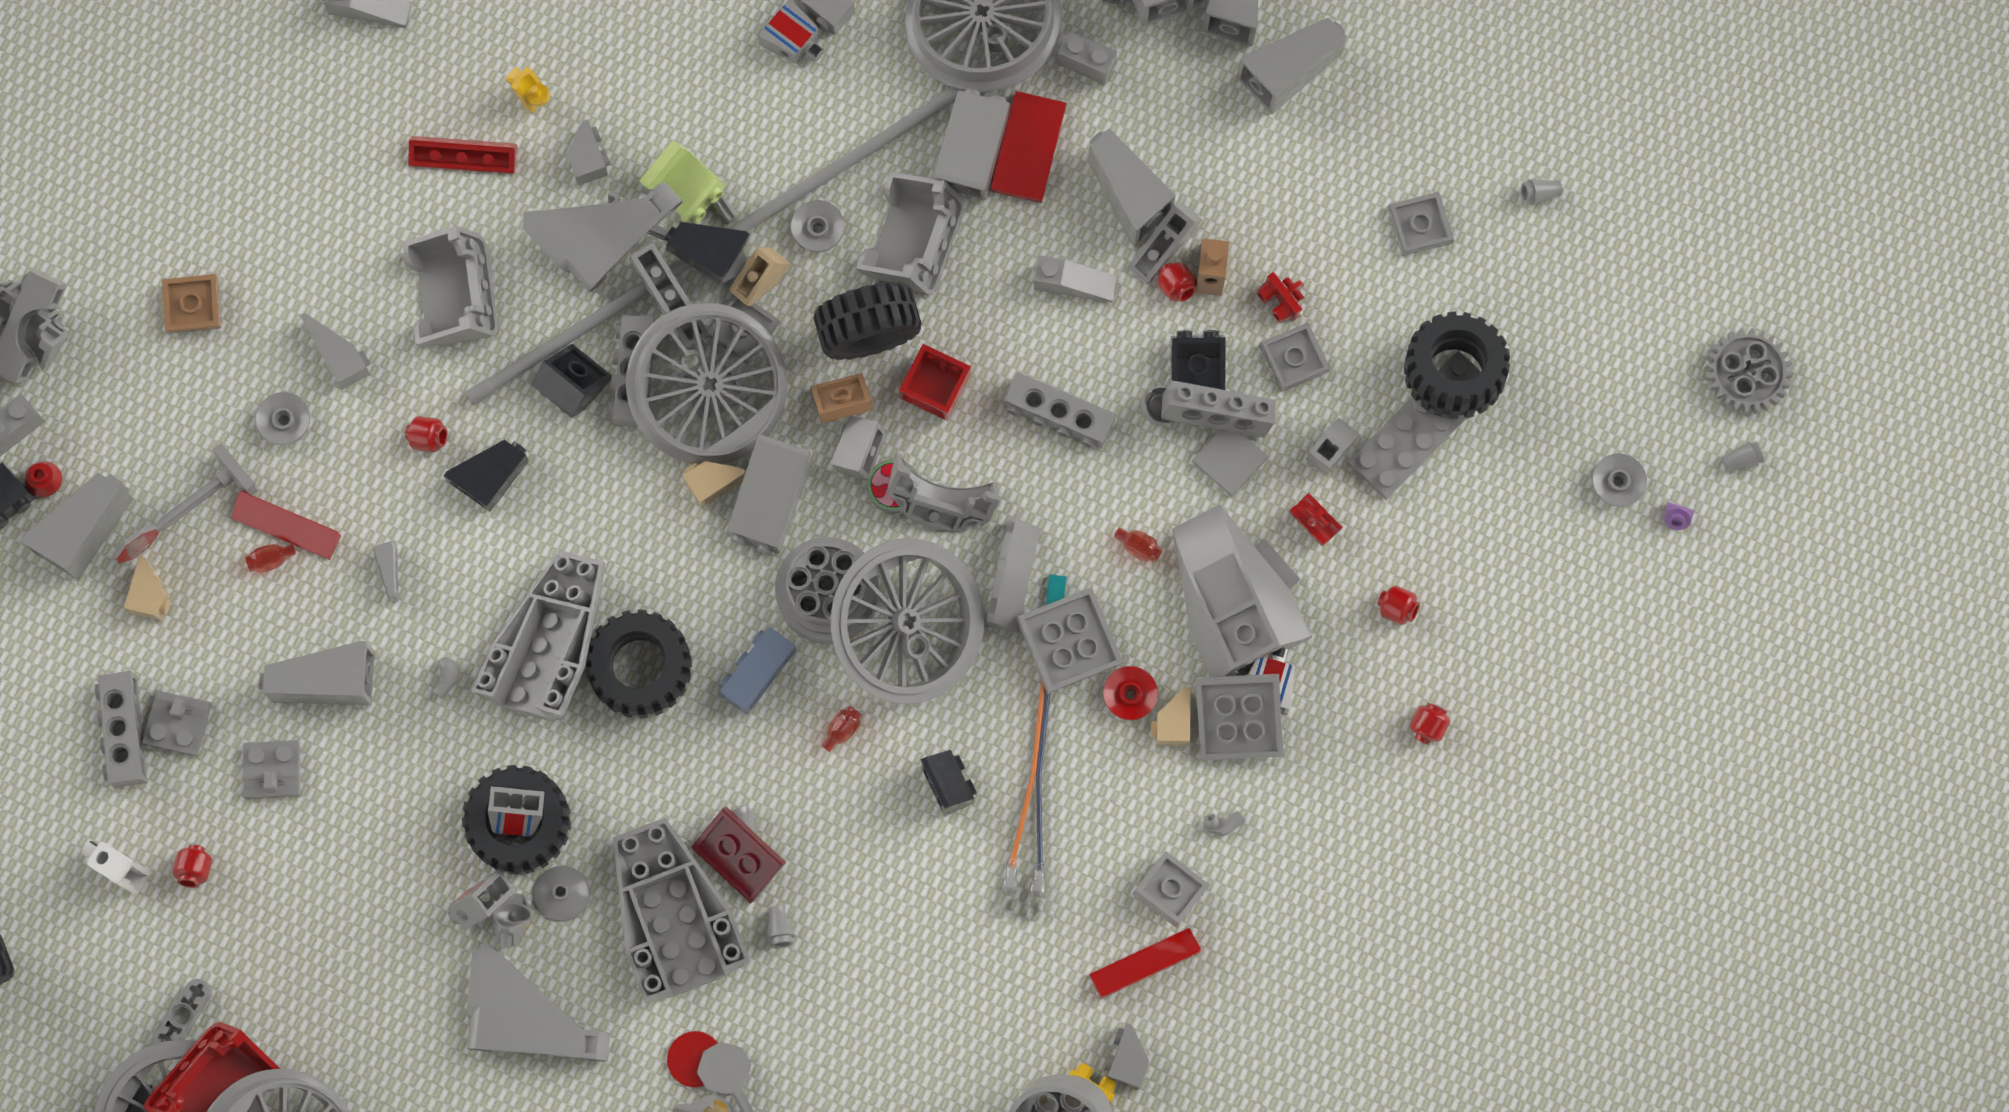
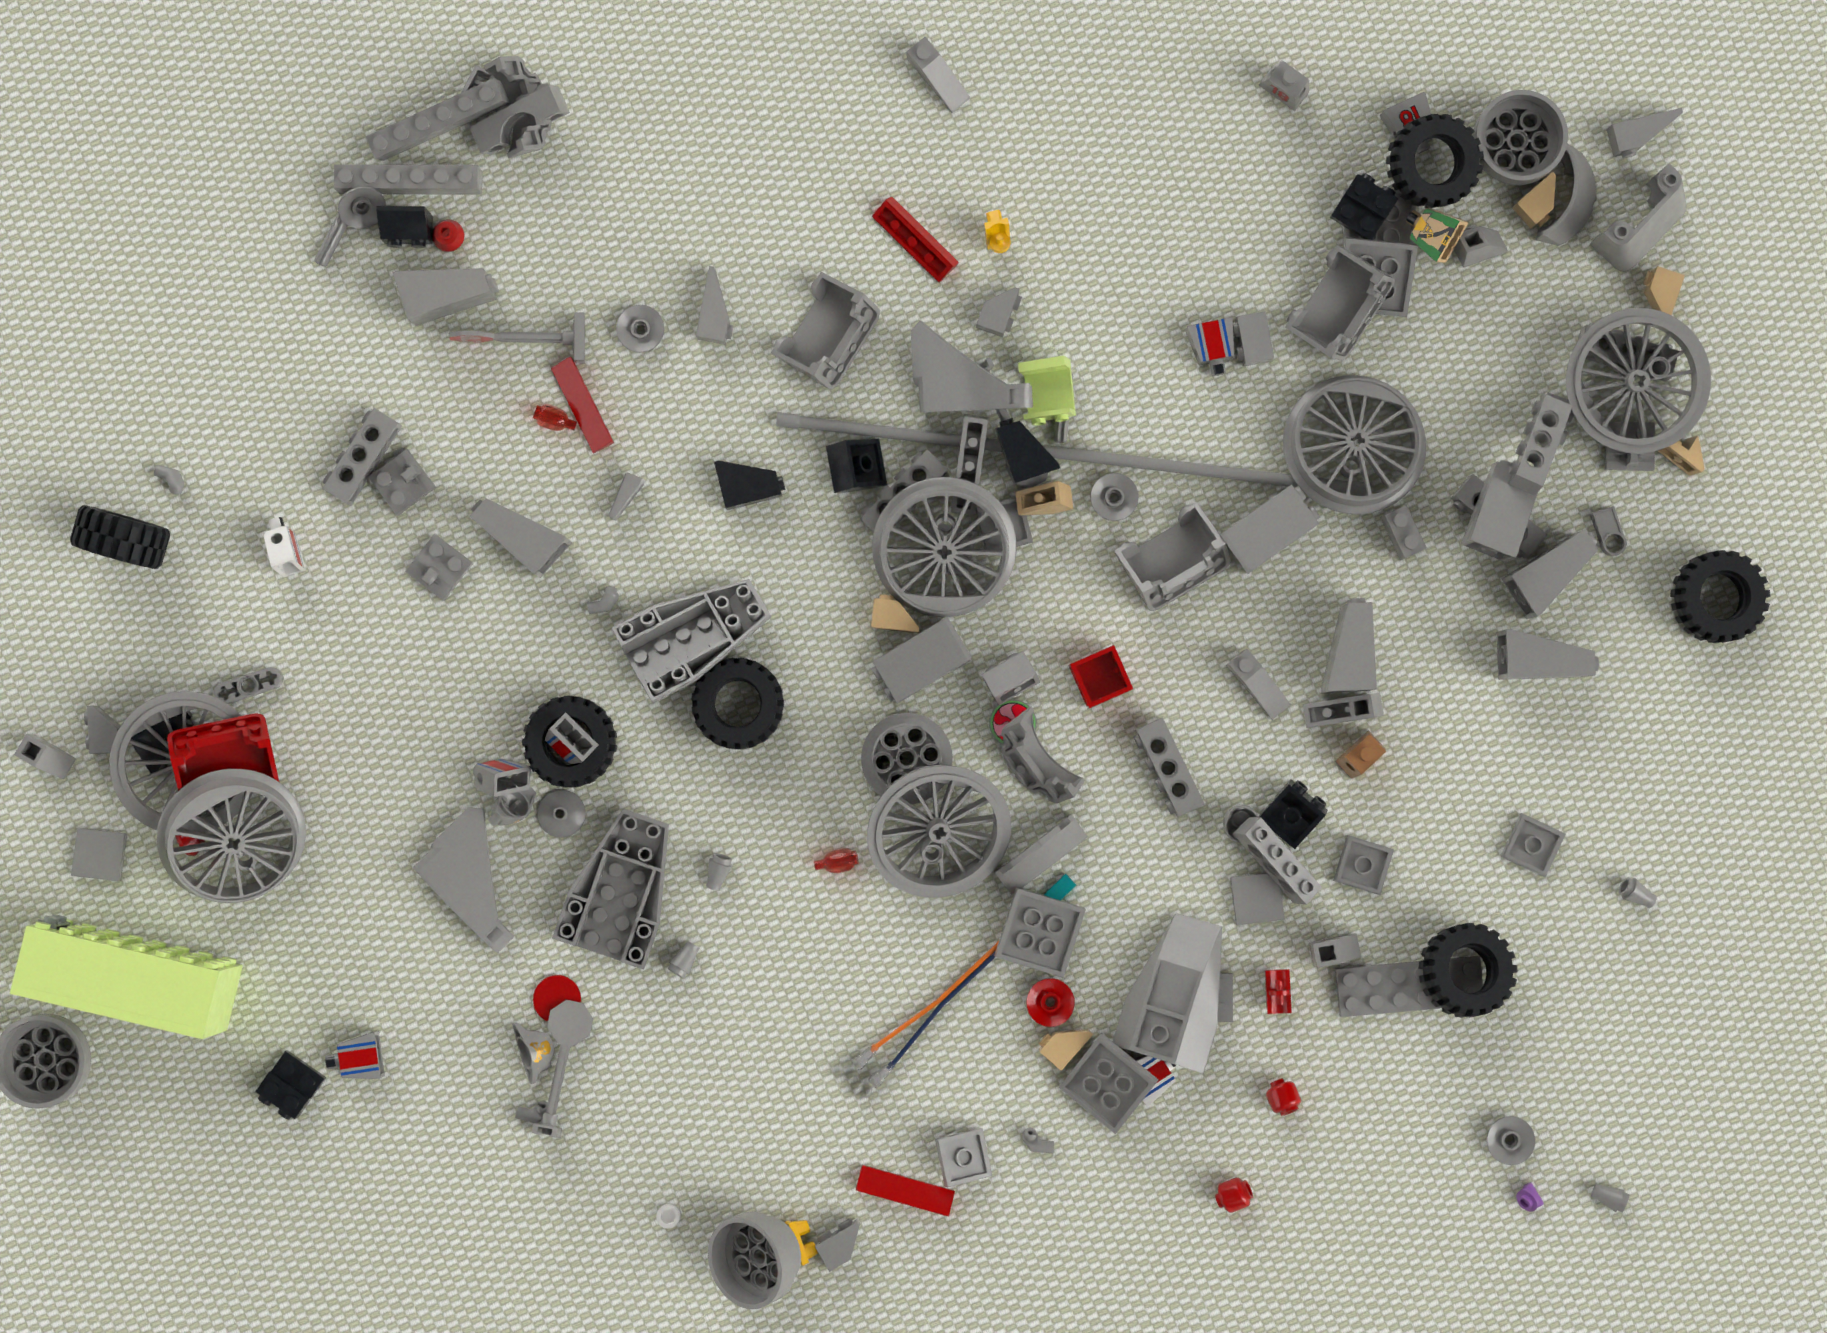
camera: 45 degrees right, 10 degrees up
tan slope [124,556,170,621] -> none
medium nougat plate [162,274,221,334] -> none
red head [172,845,212,888] -> none
red head [405,416,448,453] -> none
tile [691,807,787,904] -> none
sand blue brick [719,626,797,715] -> none
medium nougat plate [810,373,874,423] -> none
black tyre [813,282,922,360] -> none
black slope [921,750,977,817] -> none
red tile [991,91,1067,203] -> none
clear red plant [1114,527,1162,563] -> none
red head [1157,262,1197,302] -> none
red hips [1257,271,1305,323] -> none
light grey gear [1704,328,1793,415] -> none

